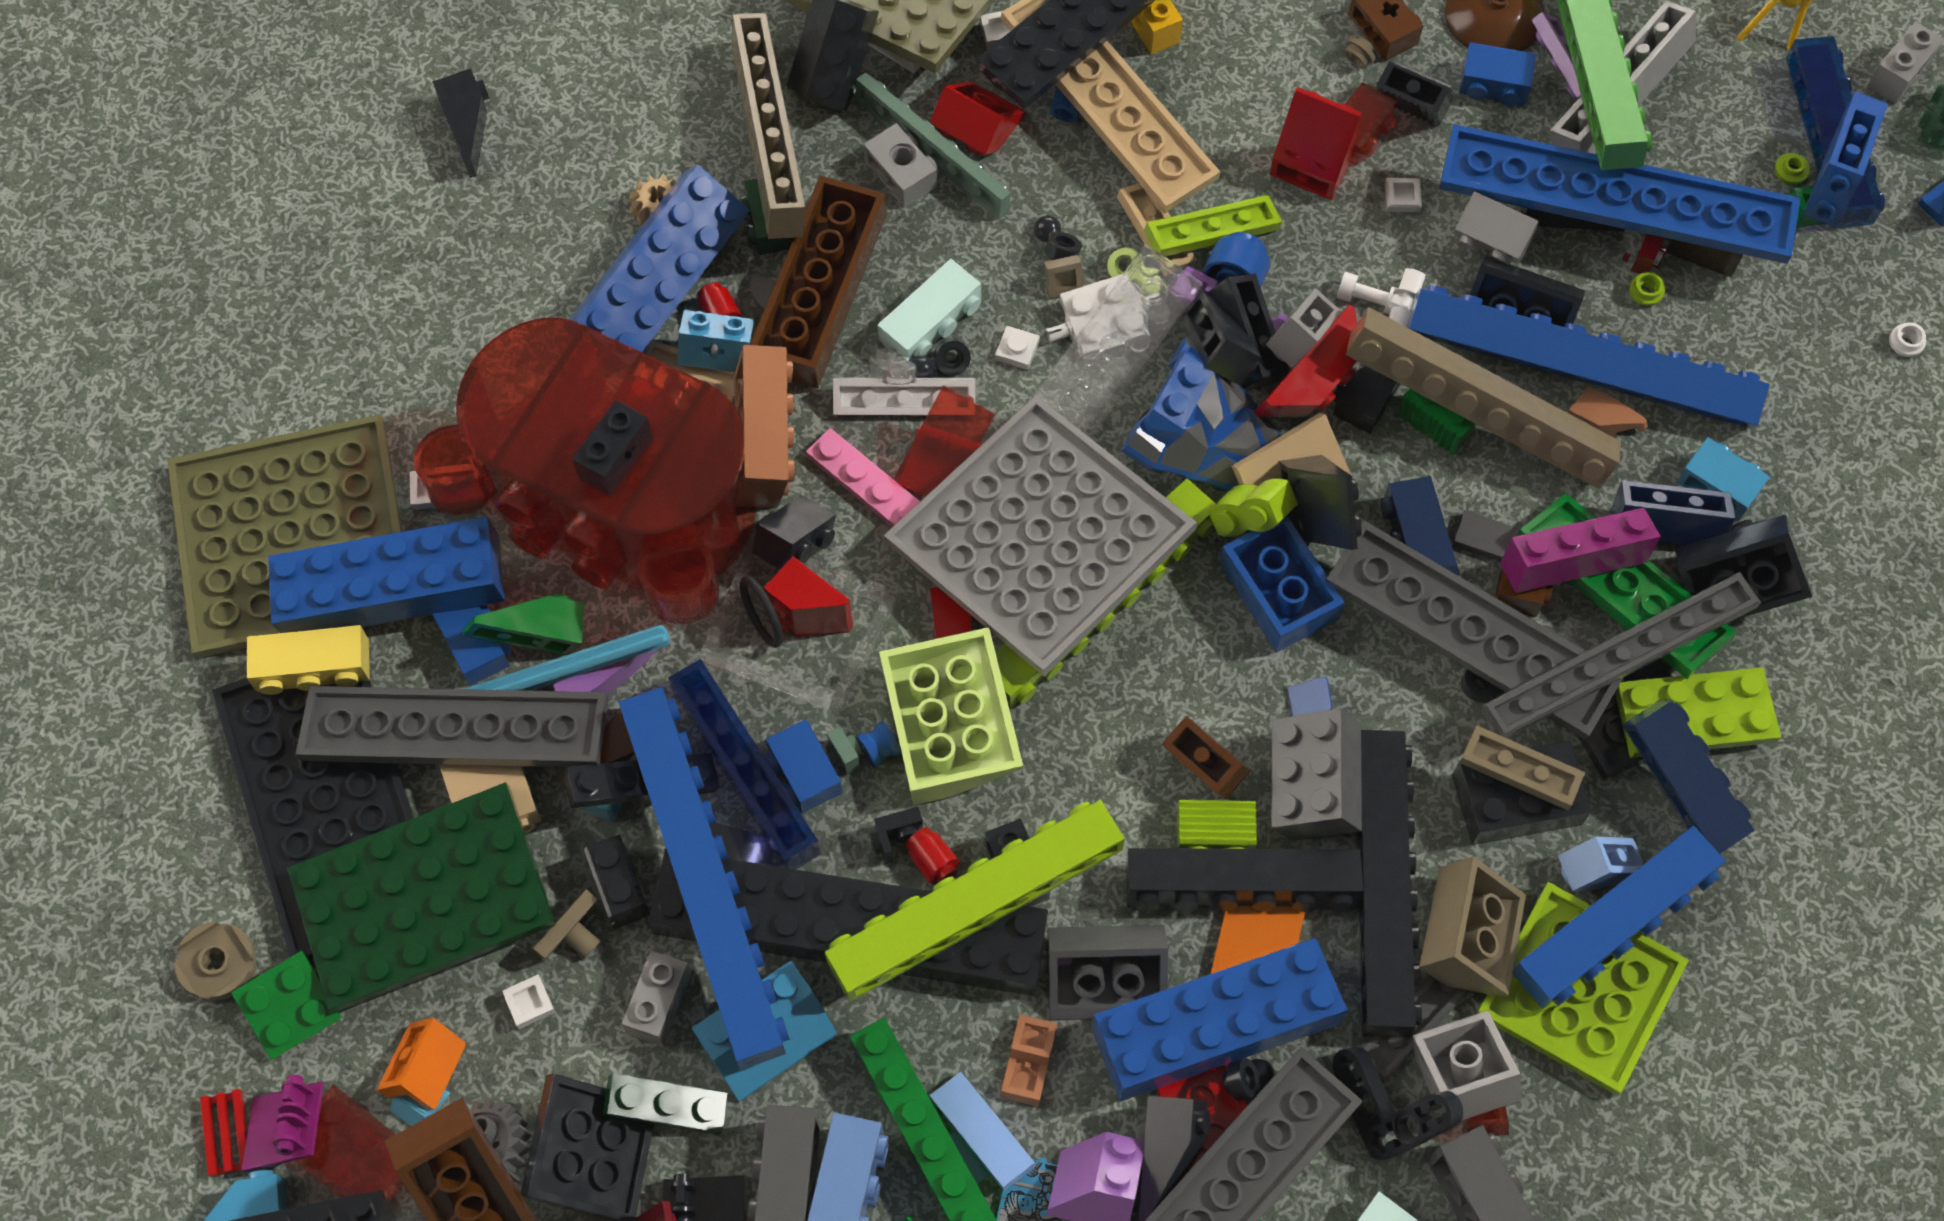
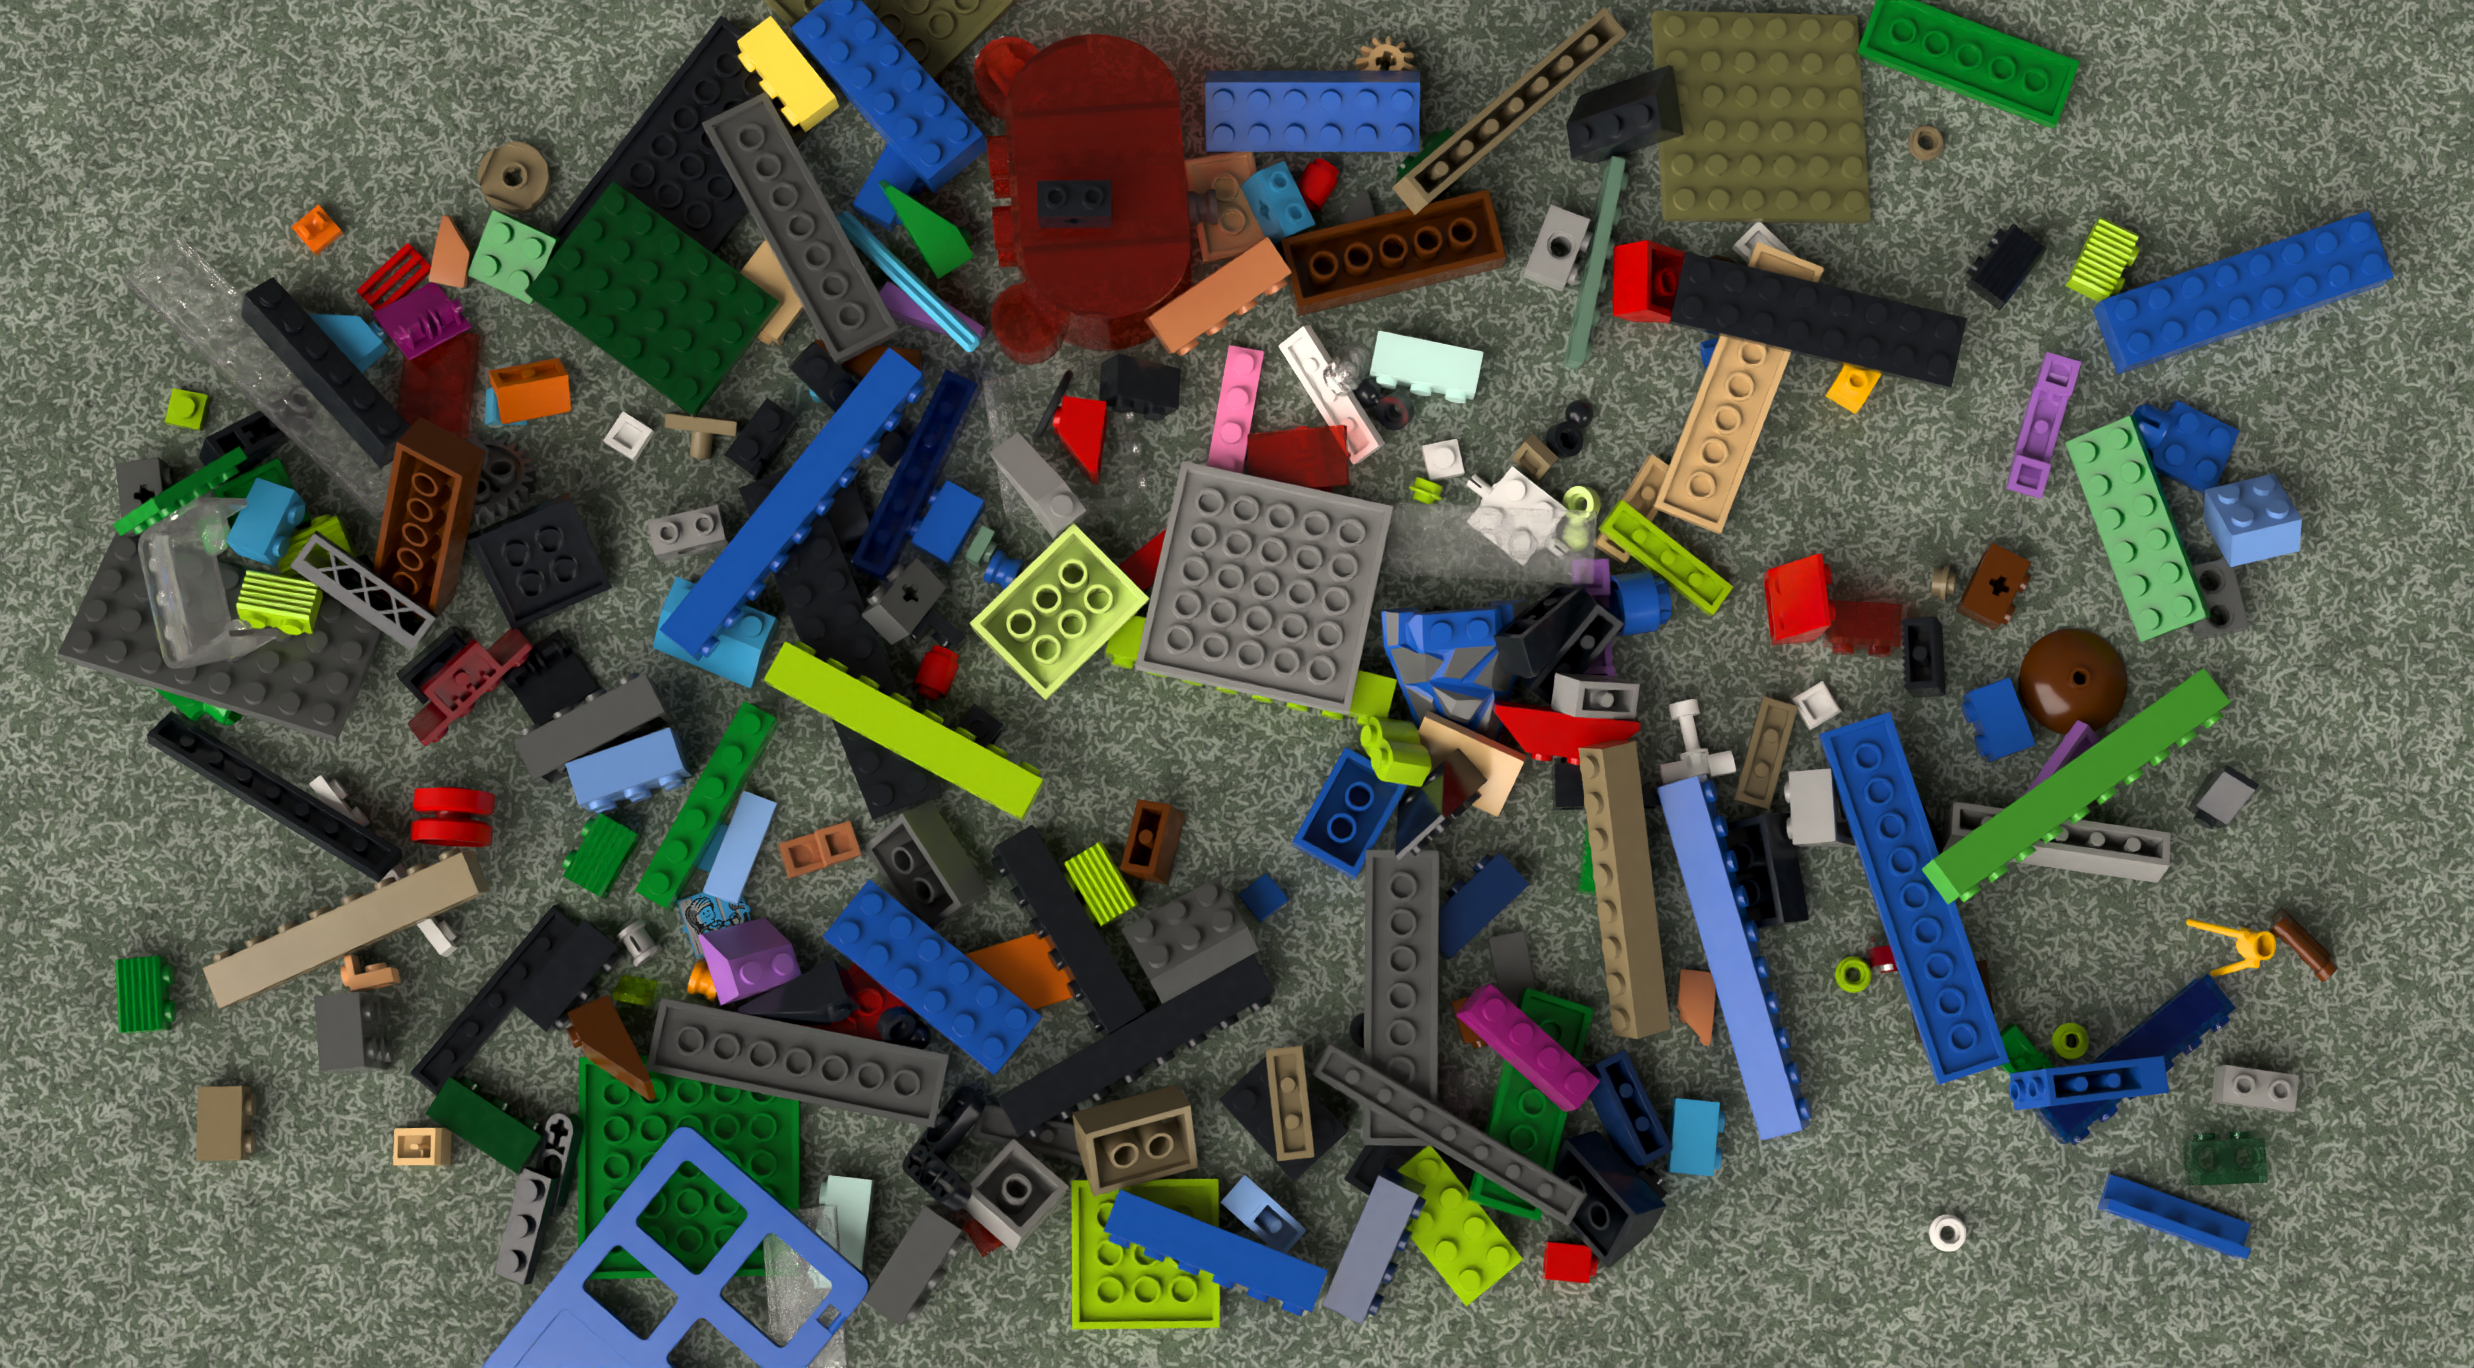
camera: 55 degrees right, 15 degrees up
plate [603,1073,727,1135] -> none
none -> orange tile [292,204,343,256]
none -> nougat slope [429,214,472,288]
none -> dark grey brick [861,557,947,645]
none -> light grey slope [989,432,1087,540]
none -> lime plate [1409,477,1443,506]
none -> red brick [1542,1242,1598,1283]
none -> dark tan plate [1733,696,1798,811]

